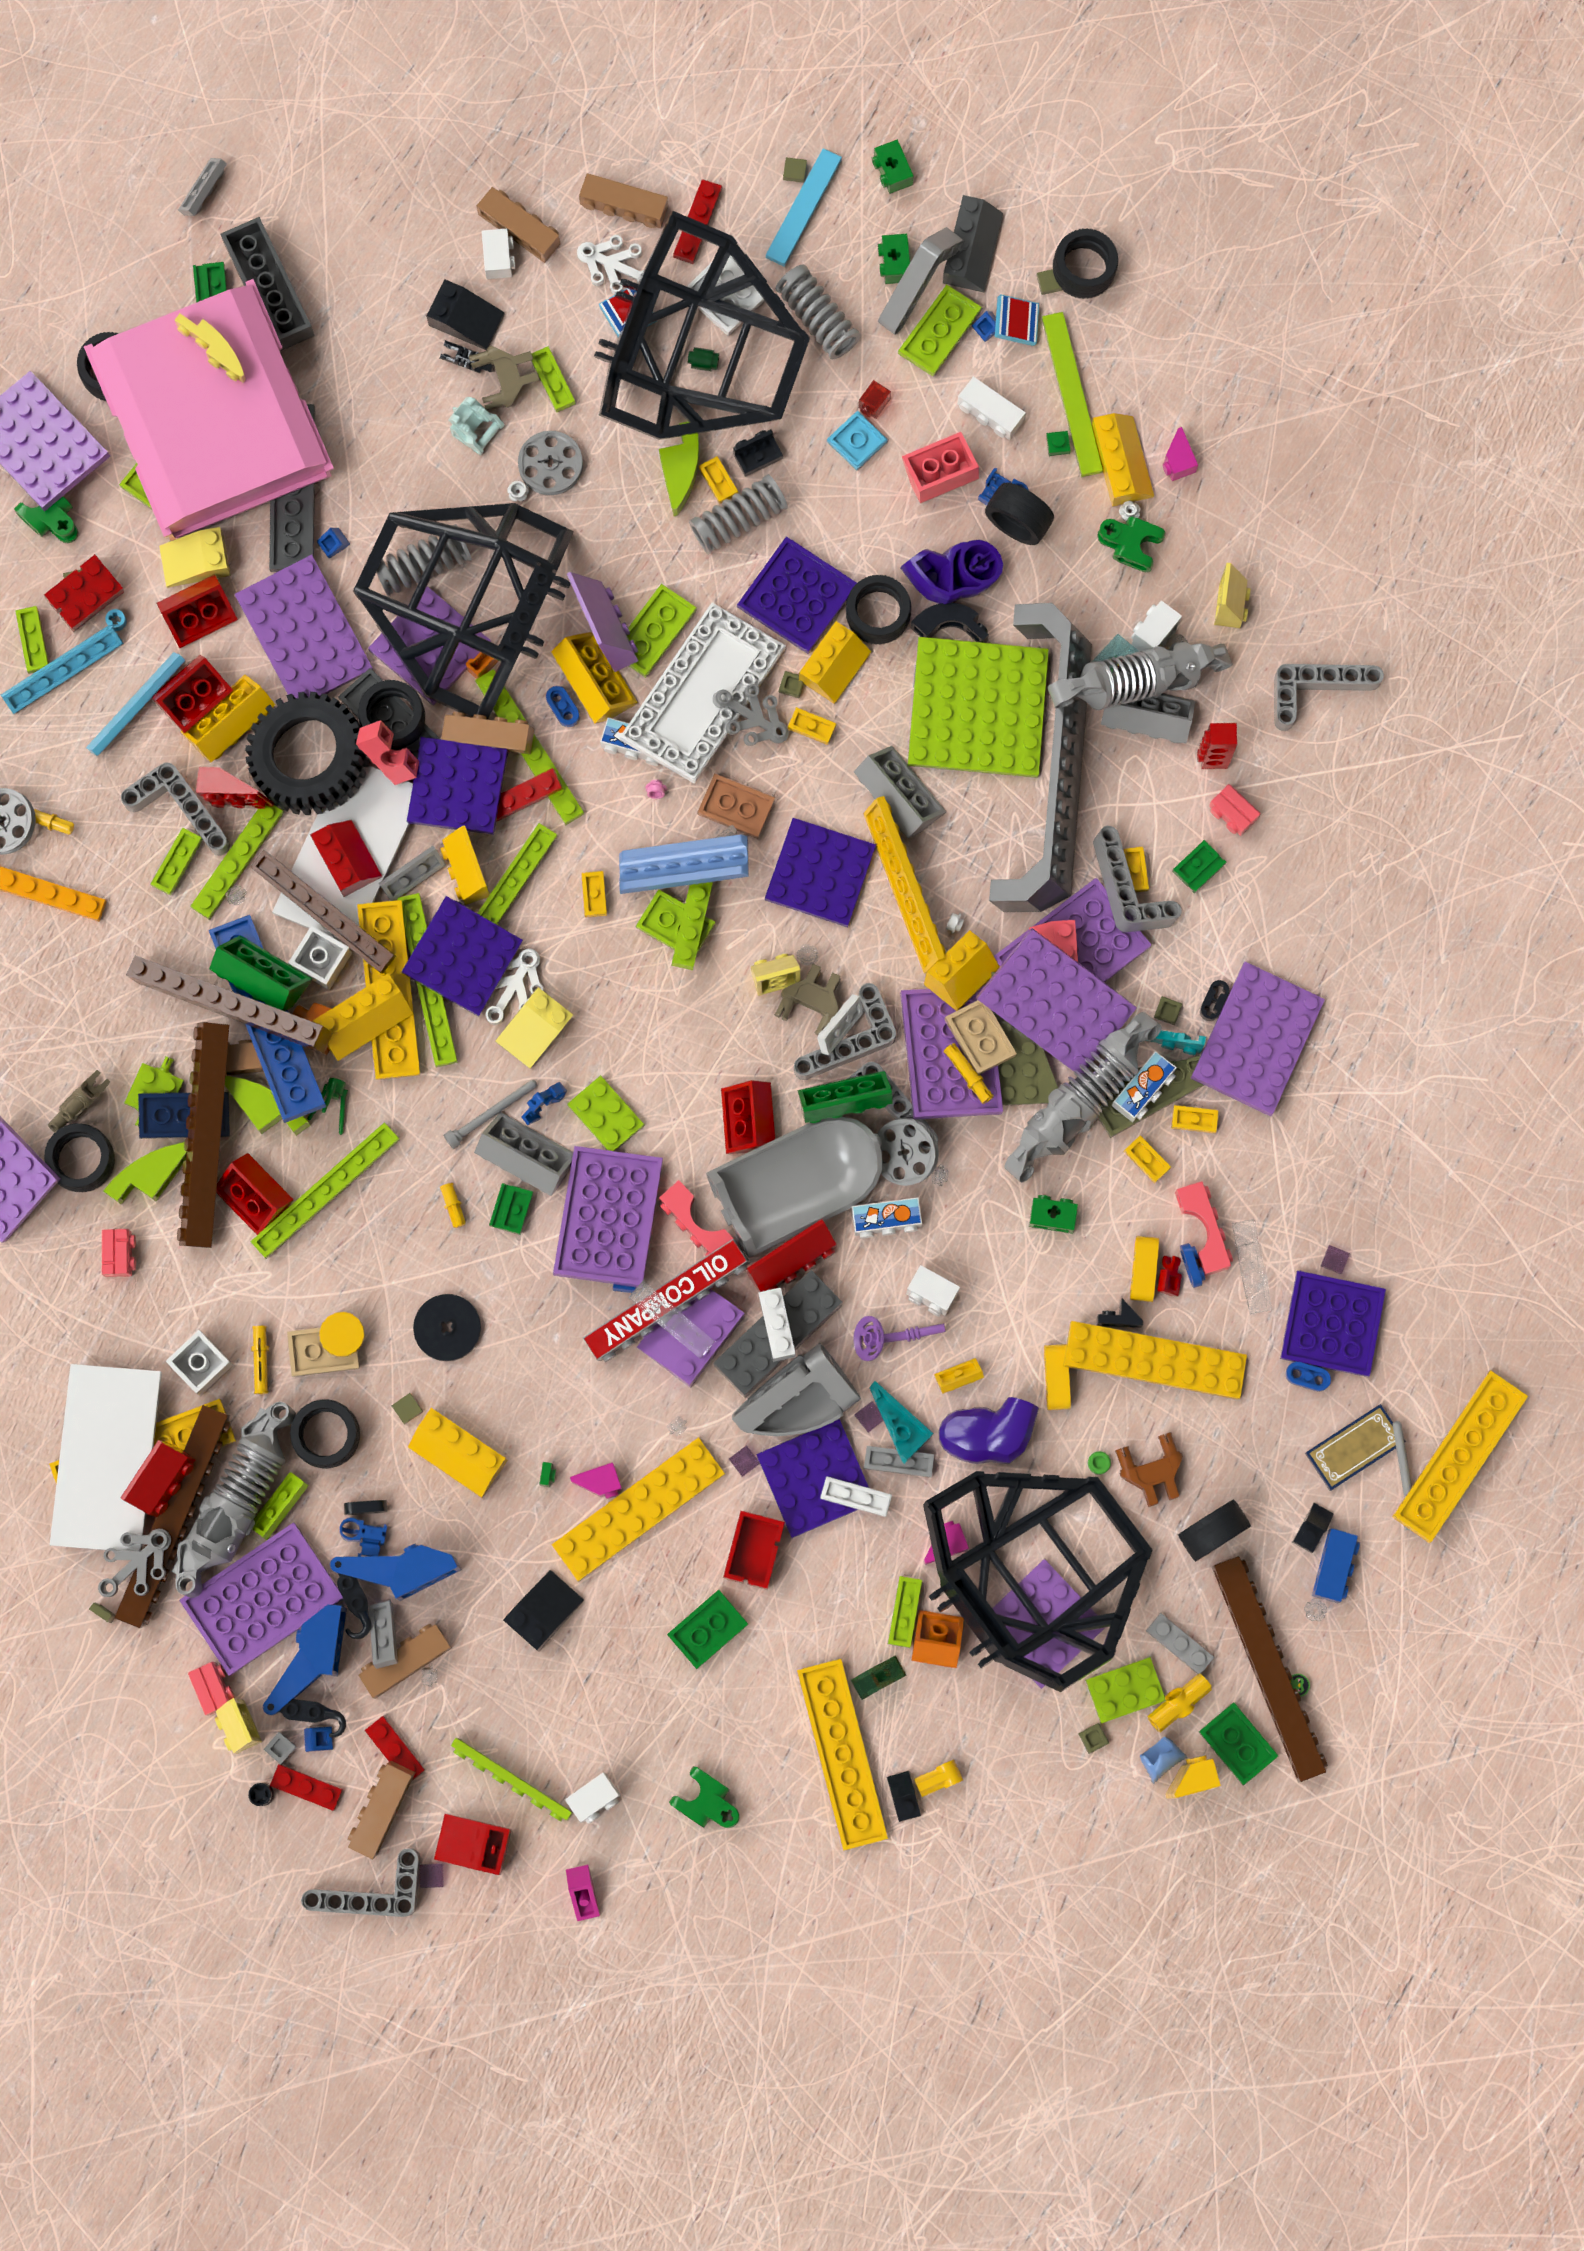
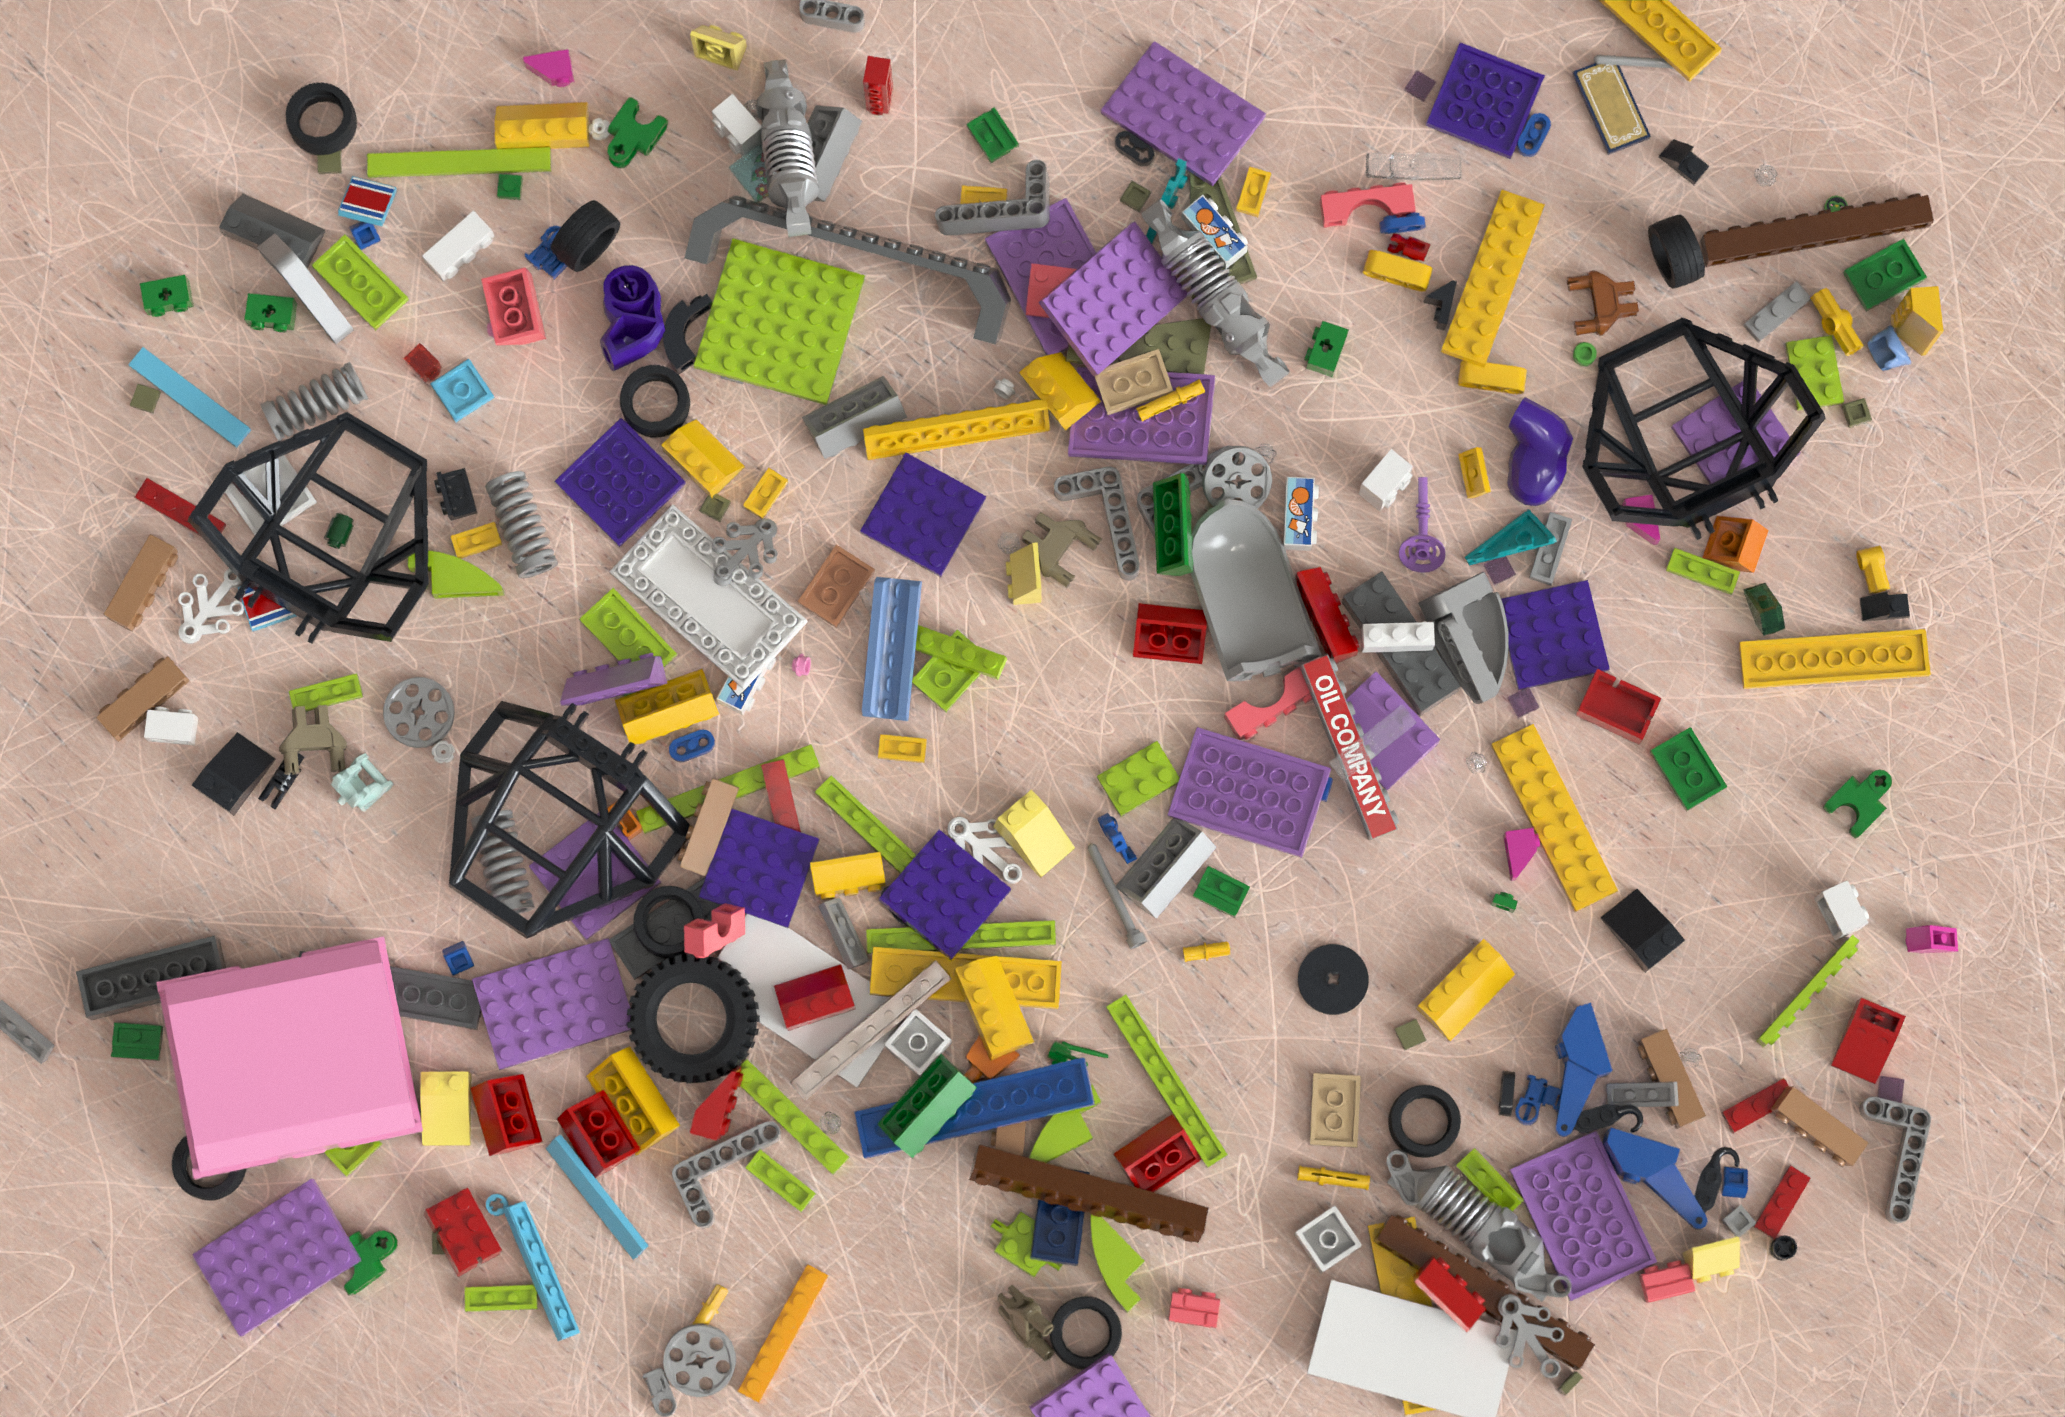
camera: 80 degrees left, 0 degrees up
brick [126,955,333,1054] -> none
light yellow slope [175,313,246,383] -> none
yellow tile [319,1312,365,1357] -> none
white plate [817,994,864,1055] -> none
white tile [820,1476,892,1517] -> none
yellow plate [1123,1135,1171,1184] -> none
coral brick [1209,784,1261,836] -> none
blue brick [1312,1528,1360,1603] -> none

